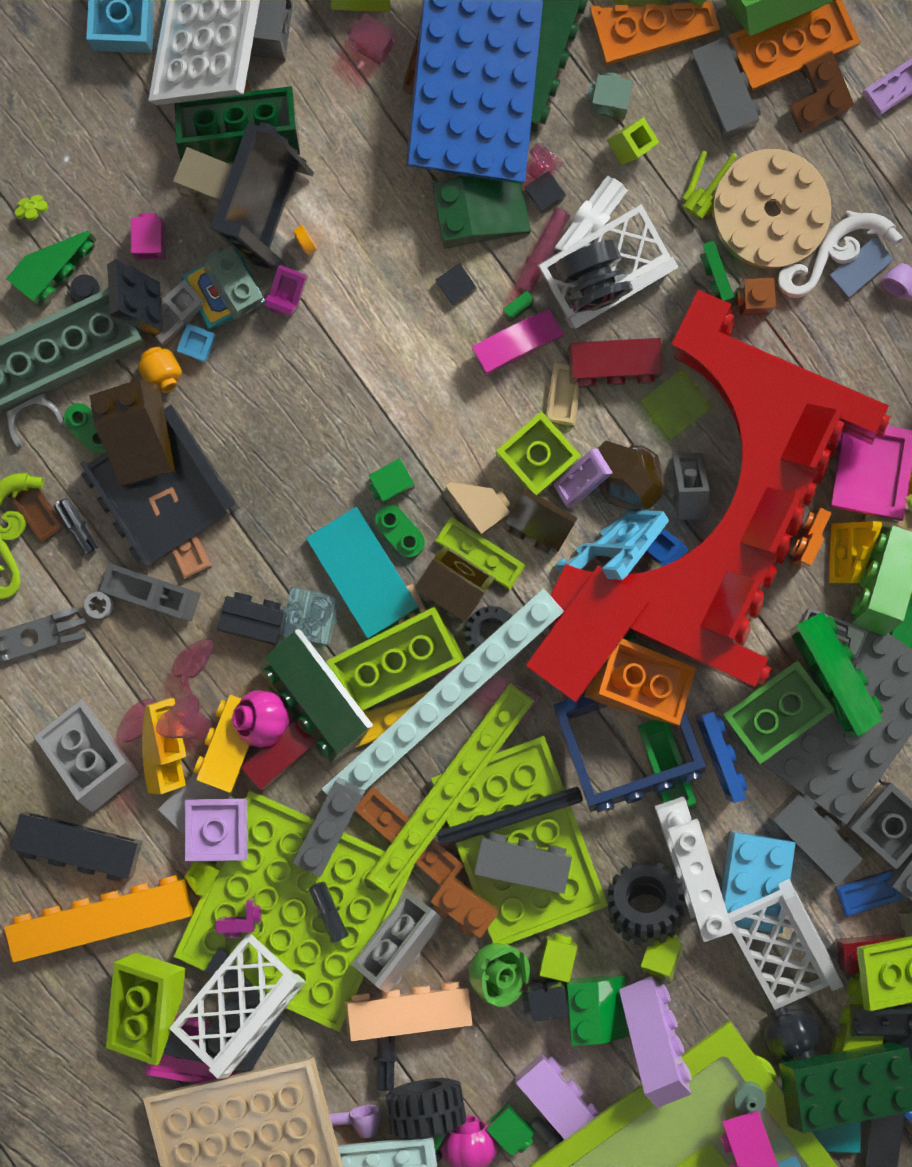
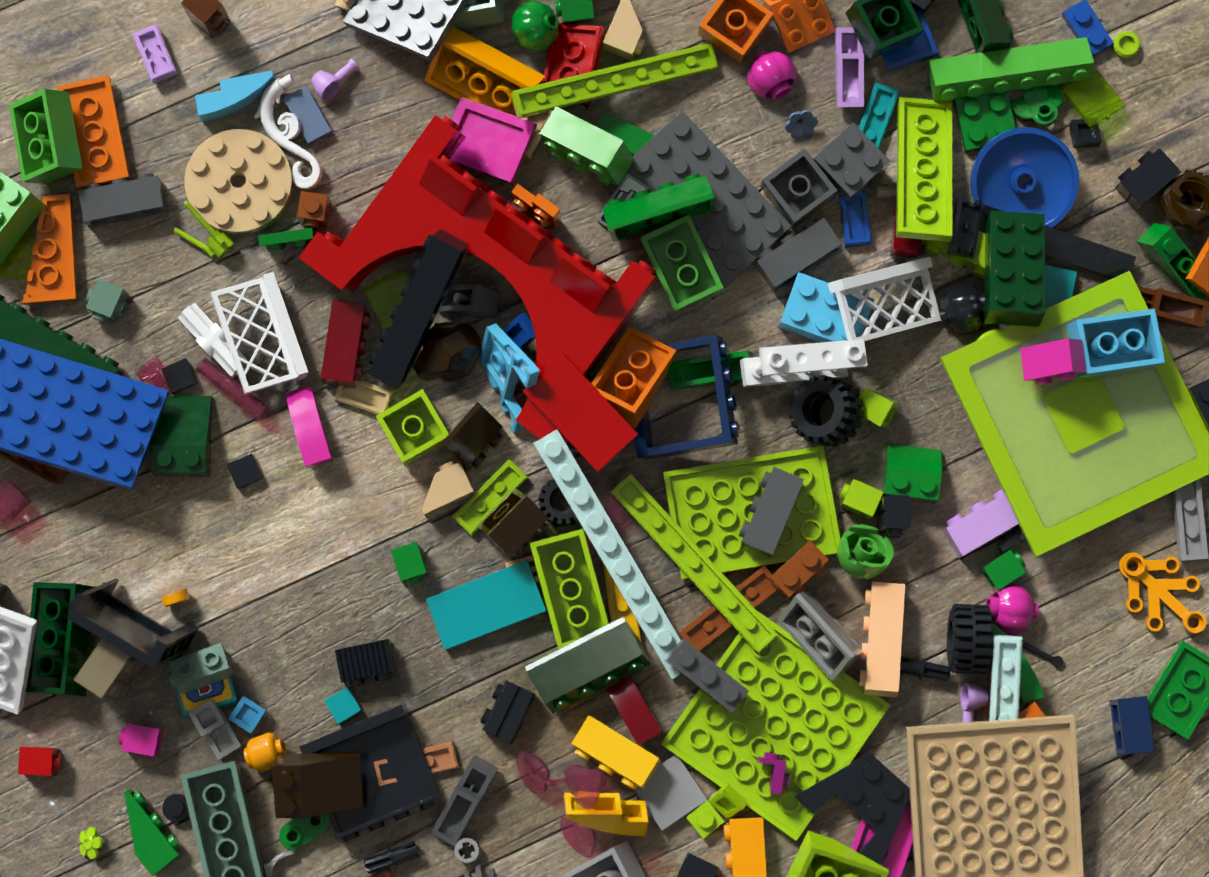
camera: 80 degrees left, 5 degrees down
black plate [107,259,163,337] -> none
white fence [169,933,306,1079] -> none
lavender plate [185,799,248,861] -> none
dark pink plant [232,690,290,747] -> none
magenta bracket [263,265,308,316] -> none
clear light blue piece [281,587,339,645] -> none
black axle [309,881,349,943] -> none
green plate [375,505,425,558] -> none
black axle [437,787,583,847] -> none
green tile [503,291,534,322] -> none
lavender plate [553,449,613,508] -> none
black wheel [556,239,633,313] -> none
lime brick [606,117,659,165] -> none
lavender brick [619,976,692,1108] -> none
blue plate [695,711,748,803] -> none
sand green tile [733,1081,766,1115] -> none
reddish brown plate [787,51,855,133] -> none
yellow wing [829,521,882,584] -> none
none -> red brick [18,747,62,776]
none -> medium azure slope [195,71,276,122]
none -> teal tile [324,687,362,725]
none -> black brick [335,639,397,687]
none -> black brick [368,229,469,390]
none -> lime plate [686,800,725,839]

